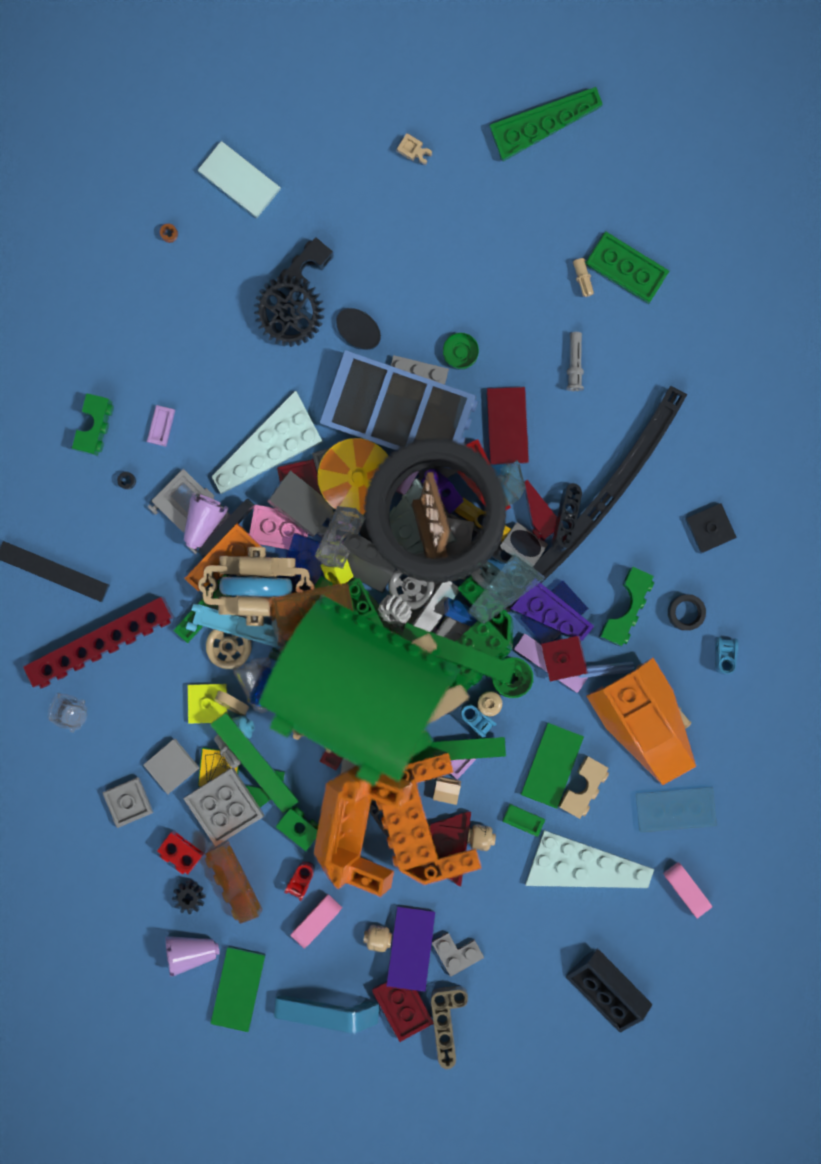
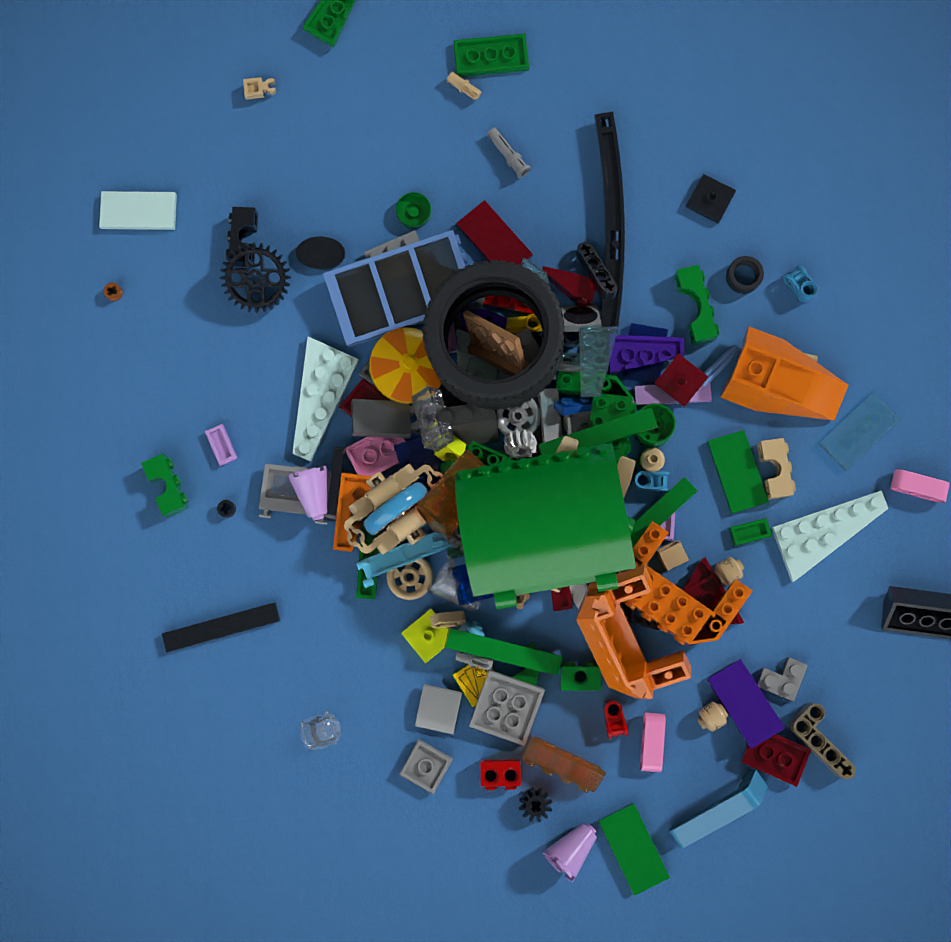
camera: 40 degrees left, 5 degrees down
dark red brick [23,597,174,689] -> none

